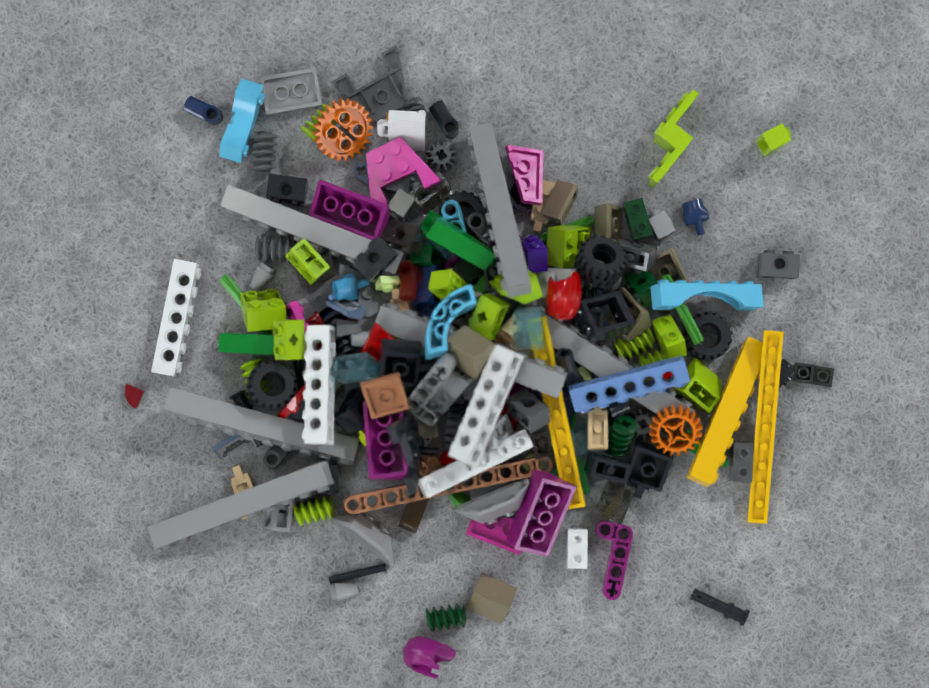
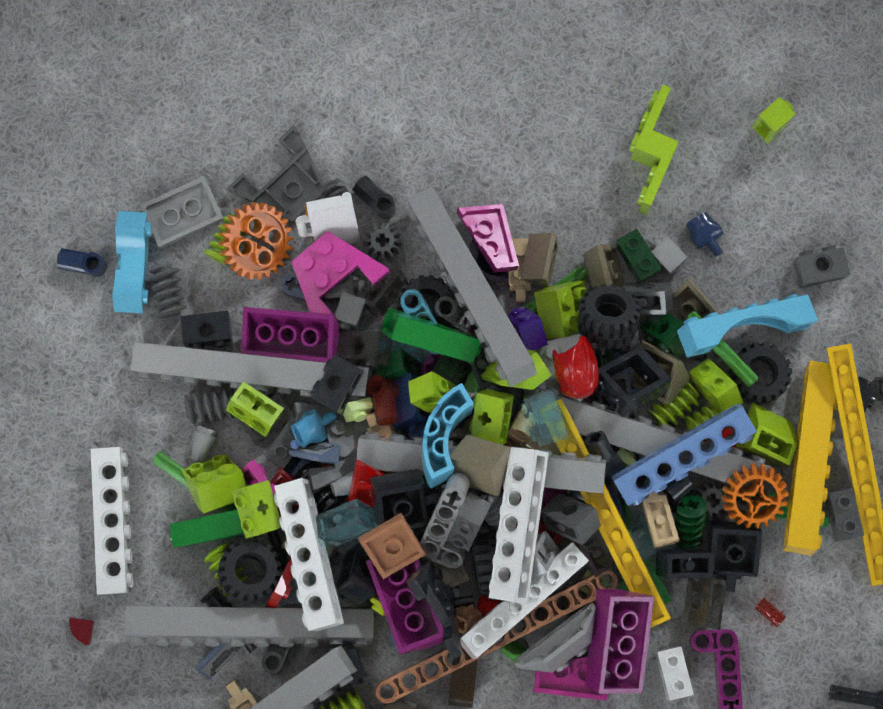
camera: 10 degrees left, 5 degrees down
none -> clear red pin [754,597,786,627]

